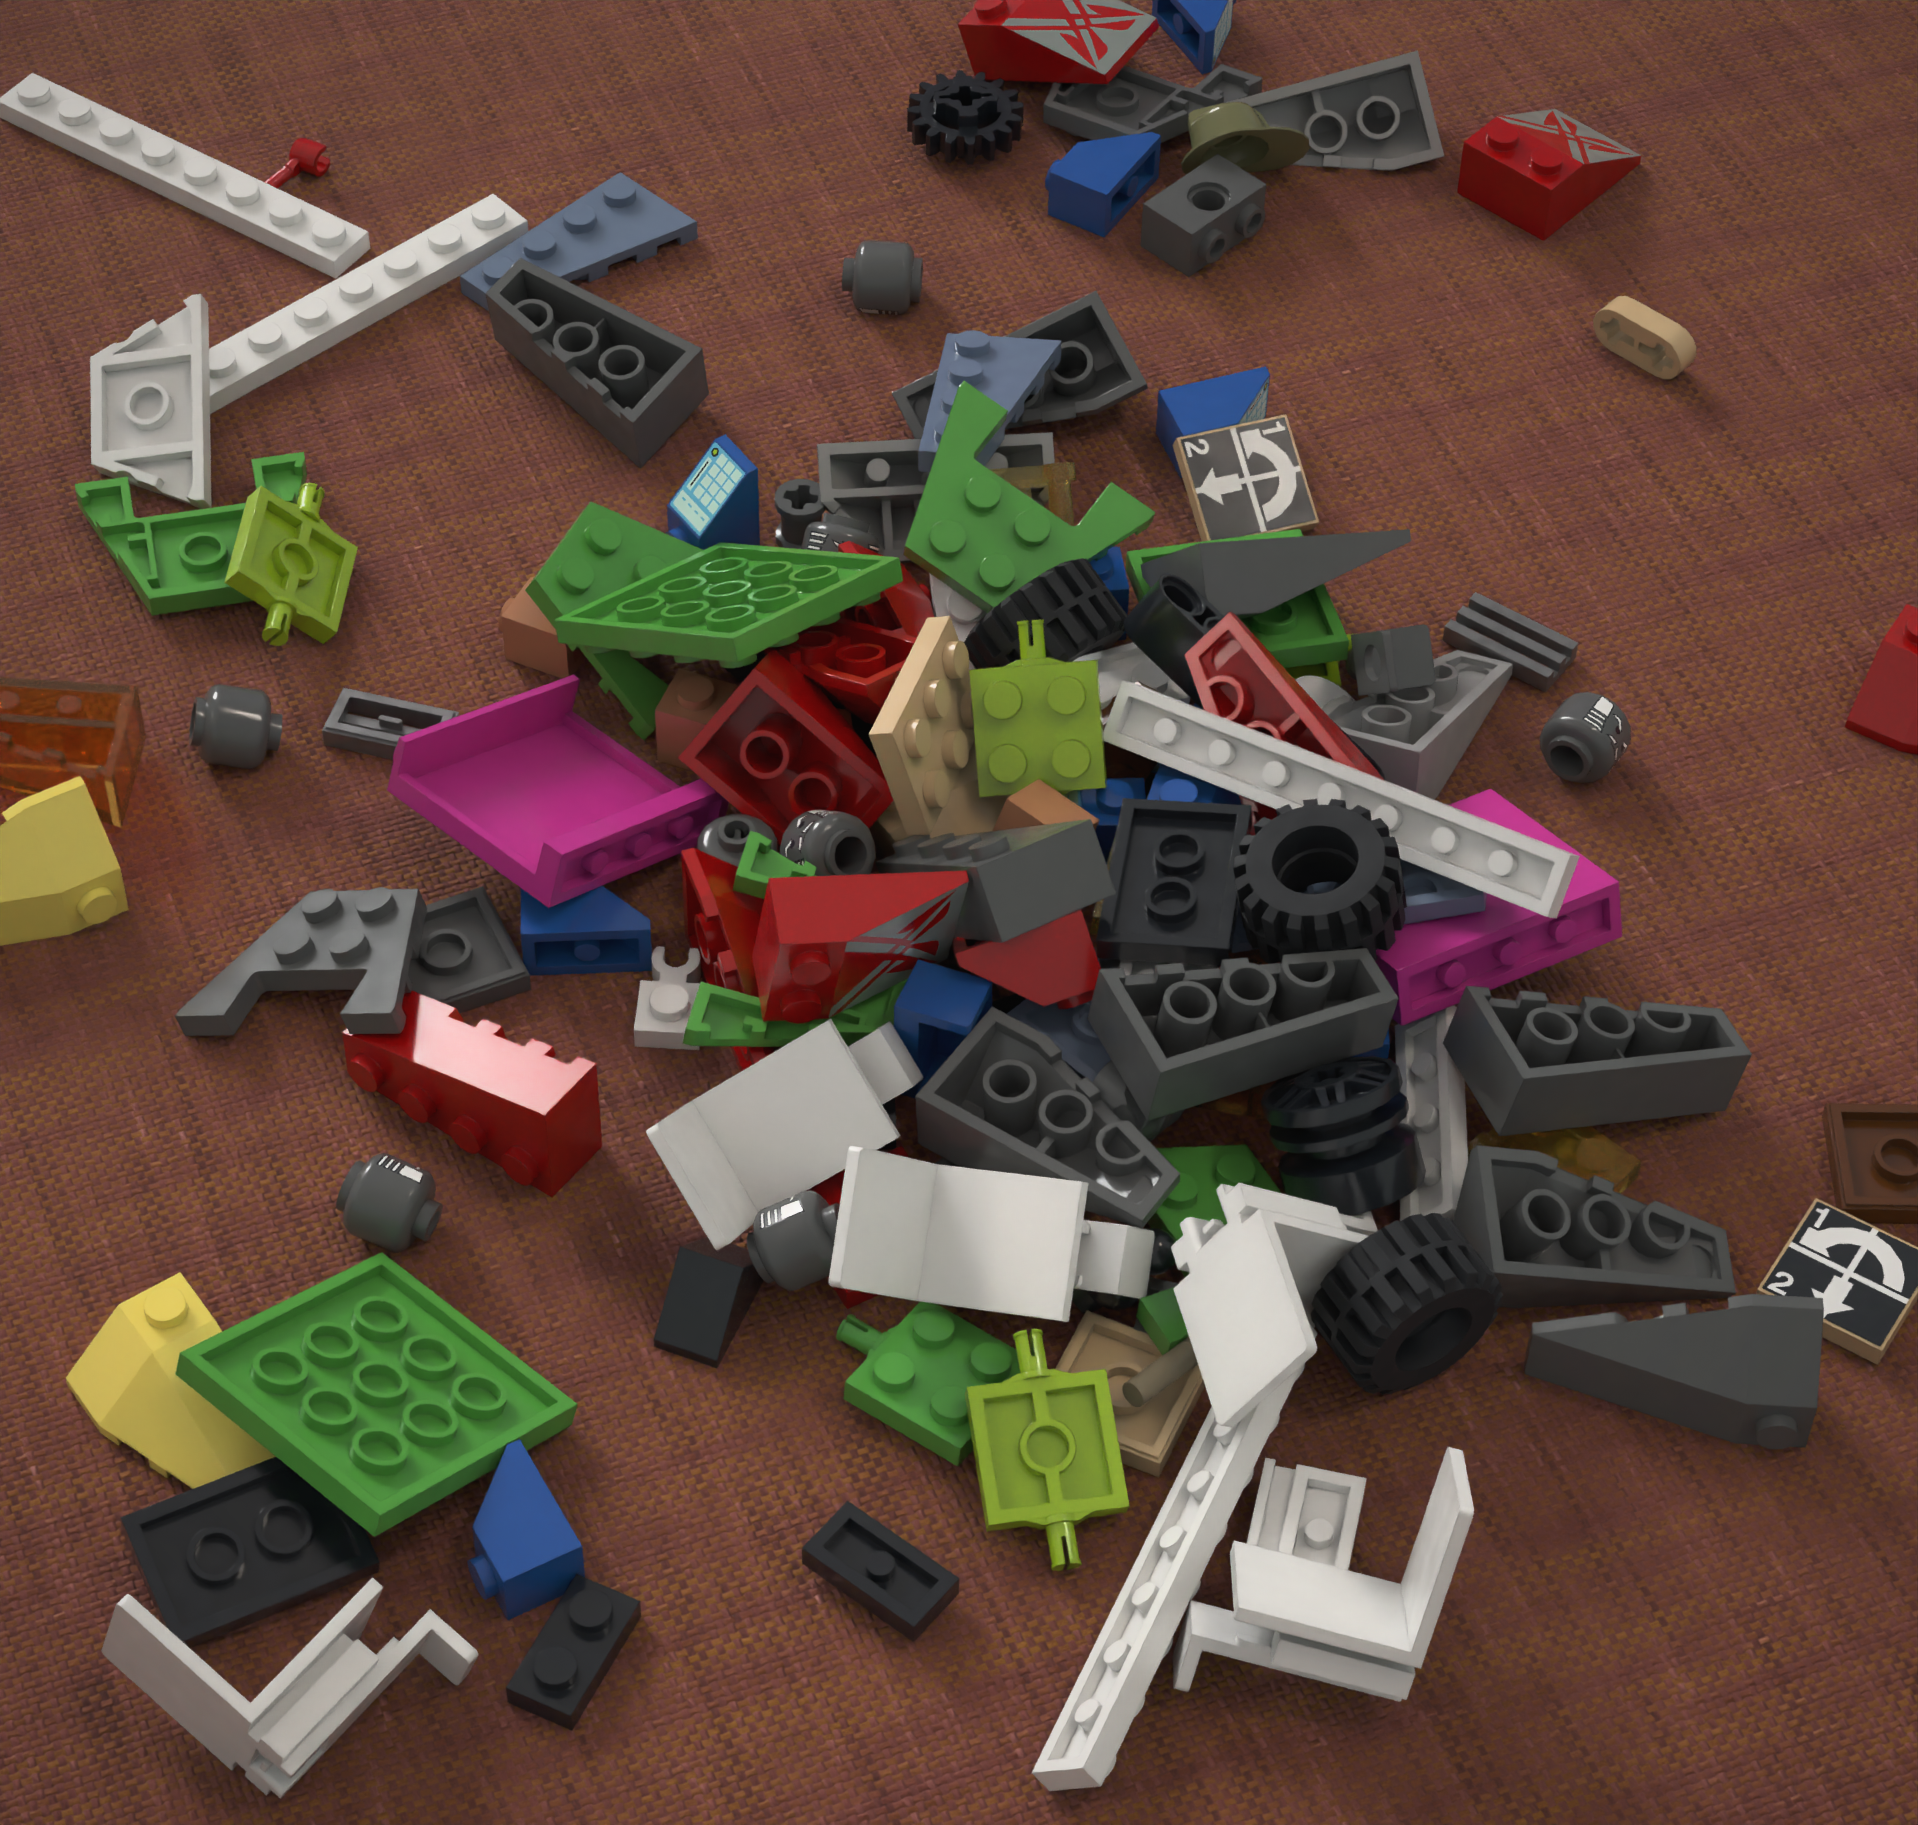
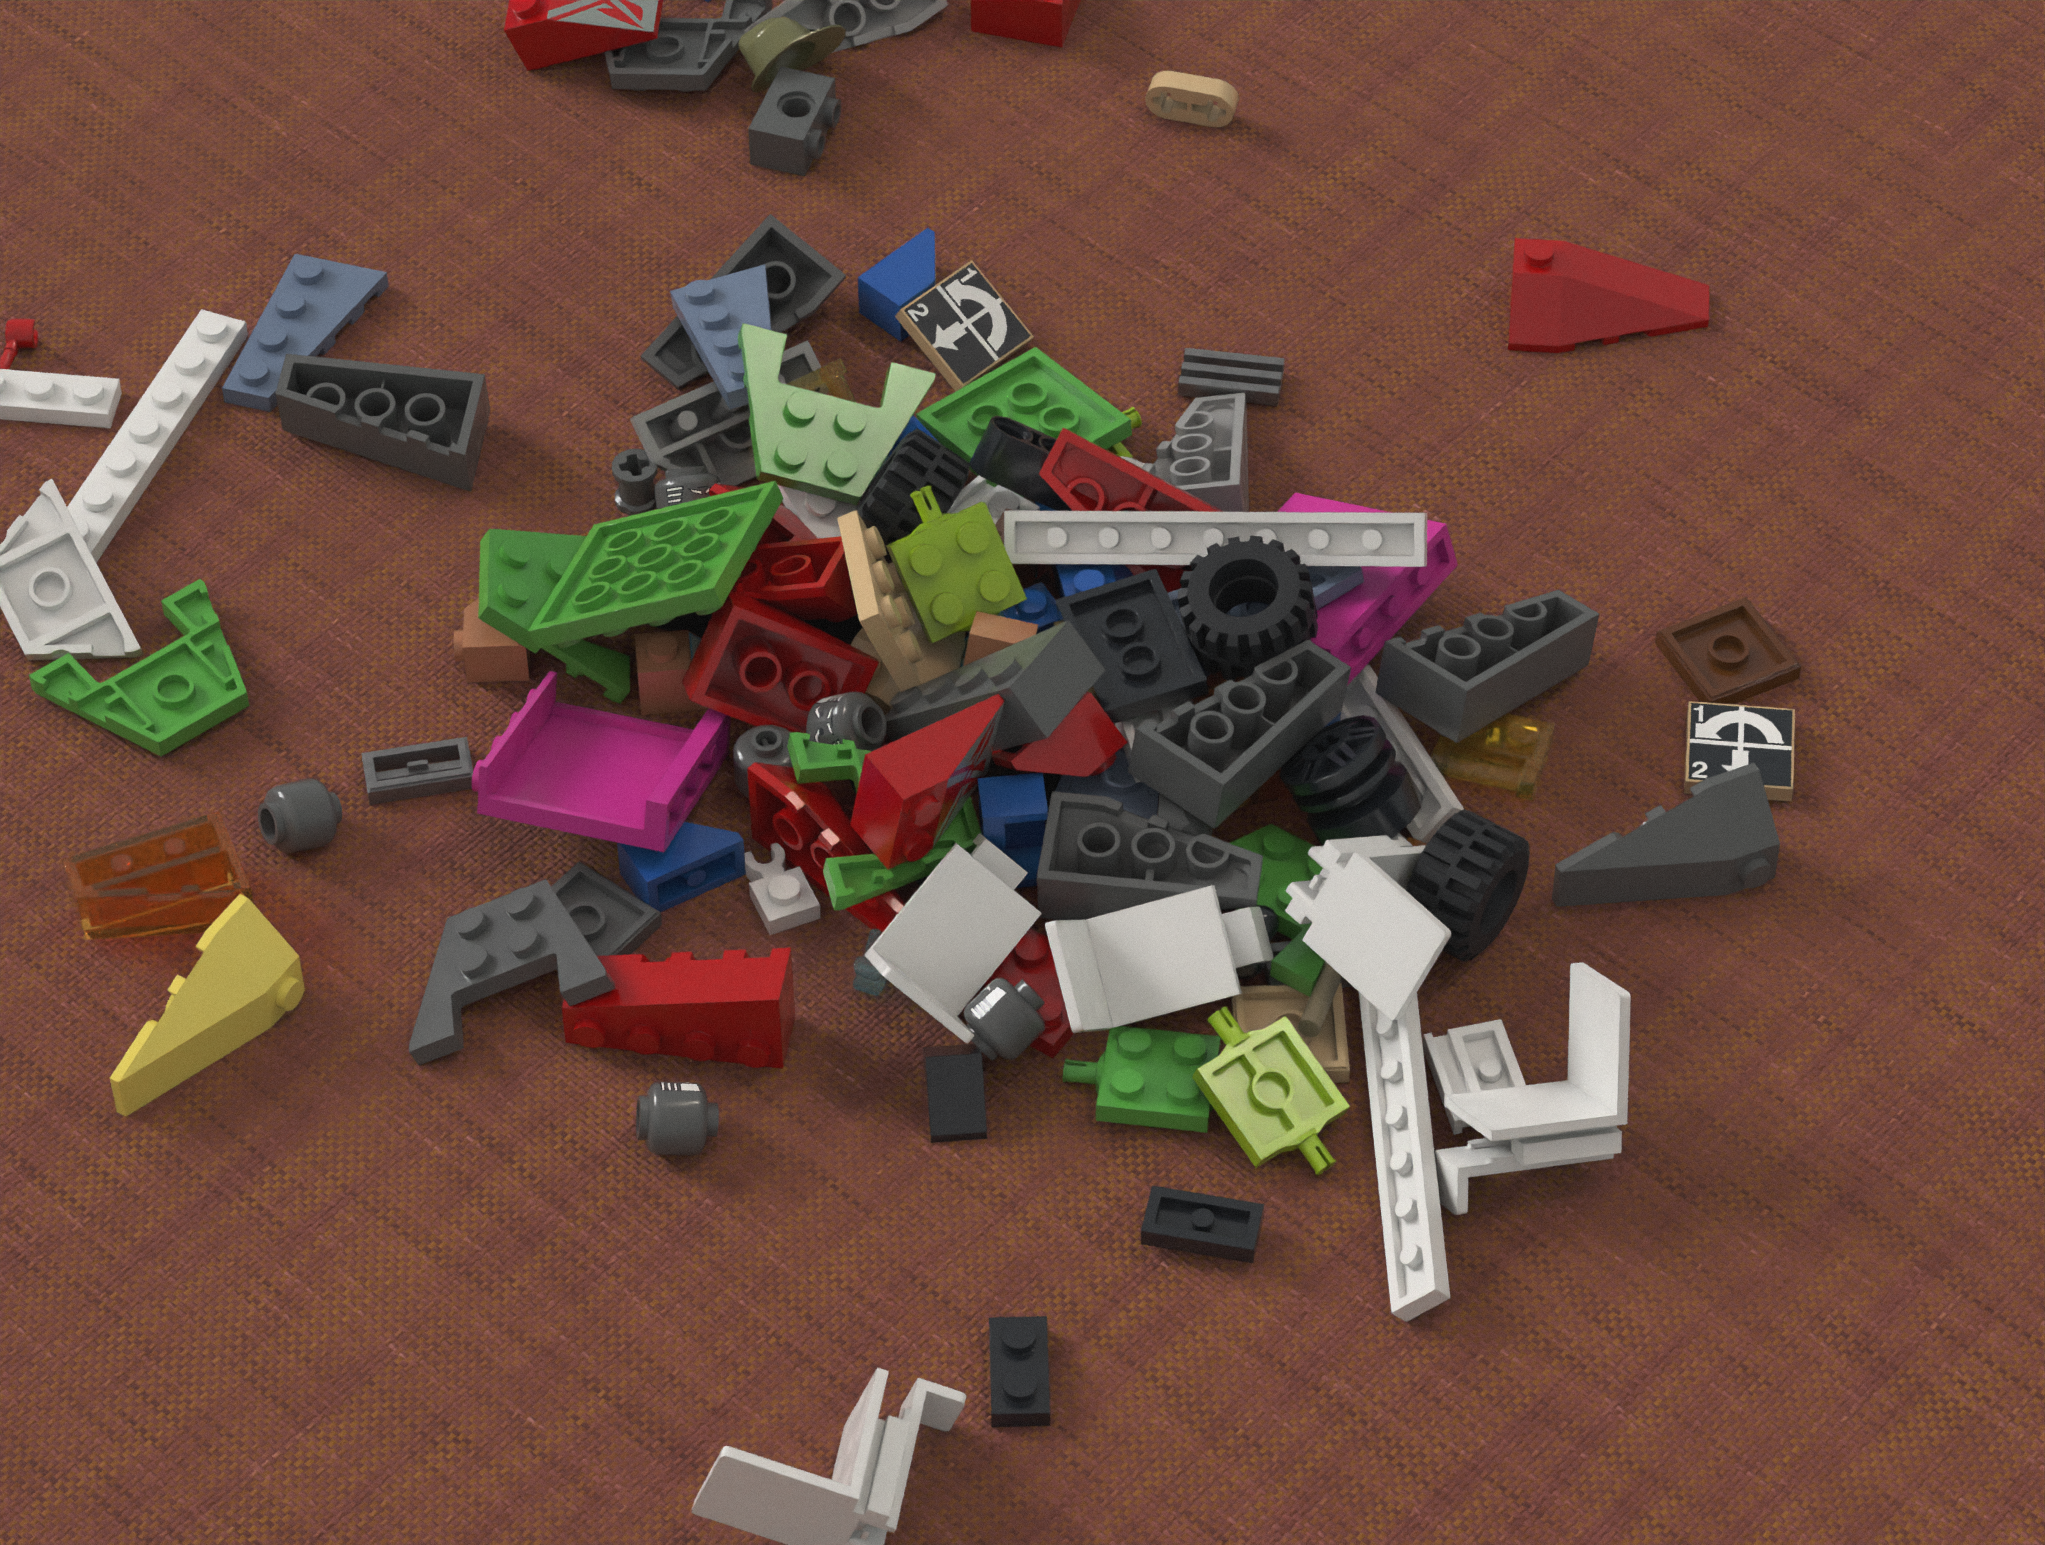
camera: 25 degrees left, 0 degrees up
light yellow wedge [66,1272,276,1489] -> none
black plate [120,1457,380,1648] -> none
bright green plate [175,1252,578,1537] -> none
lime plate [224,483,358,646] -> none
blue slope [467,1439,585,1620] -> none
slope [665,434,760,550] -> none
dark grey head [842,240,923,315] -> none
black gear [907,70,1024,165] -> none
blue slope [1045,132,1161,238] -> none
dark grey wedge [1141,529,1411,620] -> none
dark grey bracket [1345,624,1436,696] -> none
dark grey wedge [1453,1145,1736,1308] -> none
dark grey head [1540,692,1631,784] -> none

